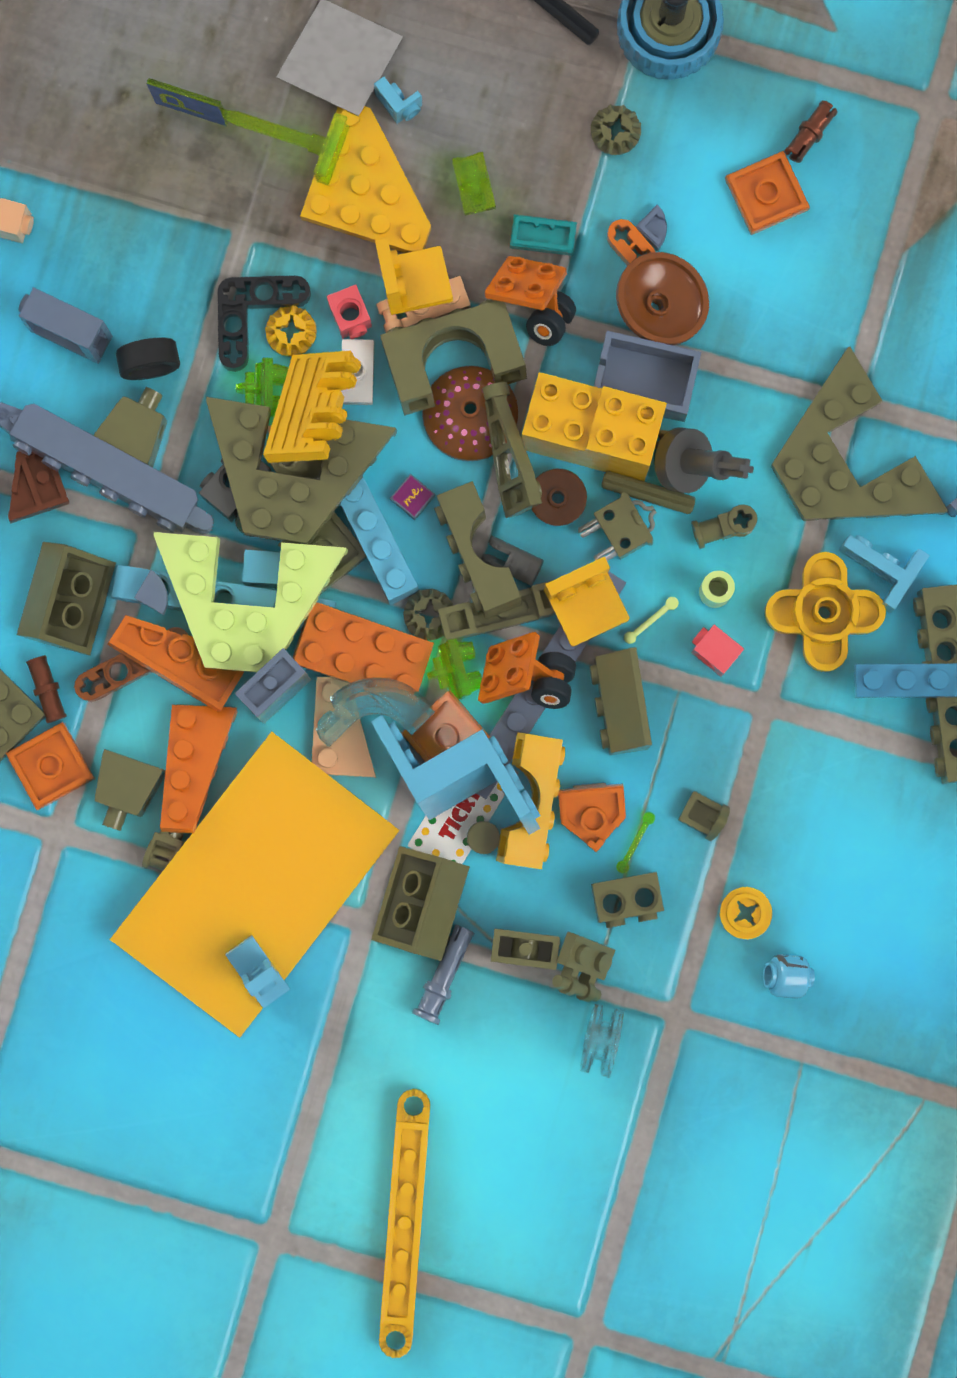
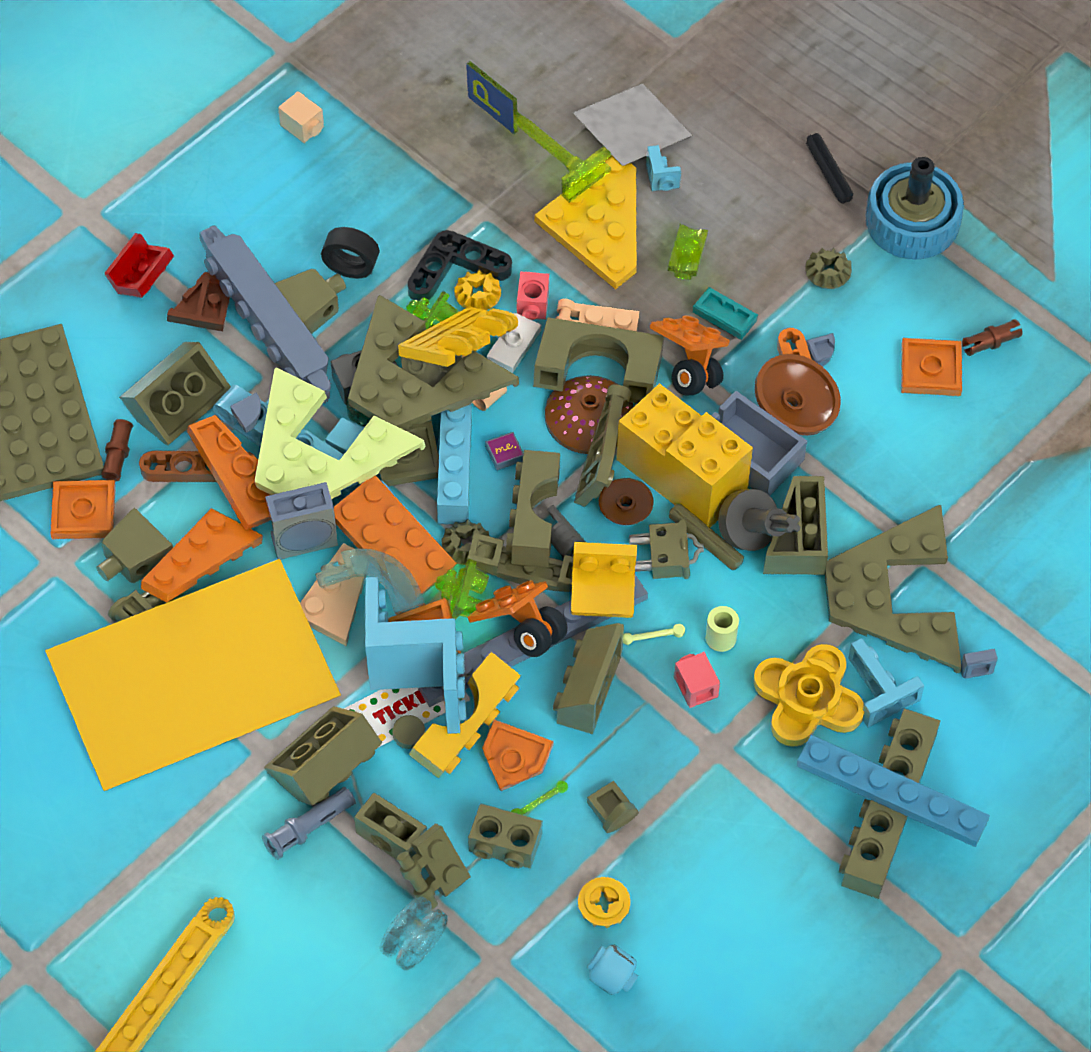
camera: 25 degrees right, 25 degrees down
sand blue window [18,287,113,364] -> none
medium azure bracket [225,935,290,1009] -> none
yellow bracket [375,238,453,315] -> none
olive connector [691,504,757,549] -> none
none -> olive wedge [763,476,828,575]

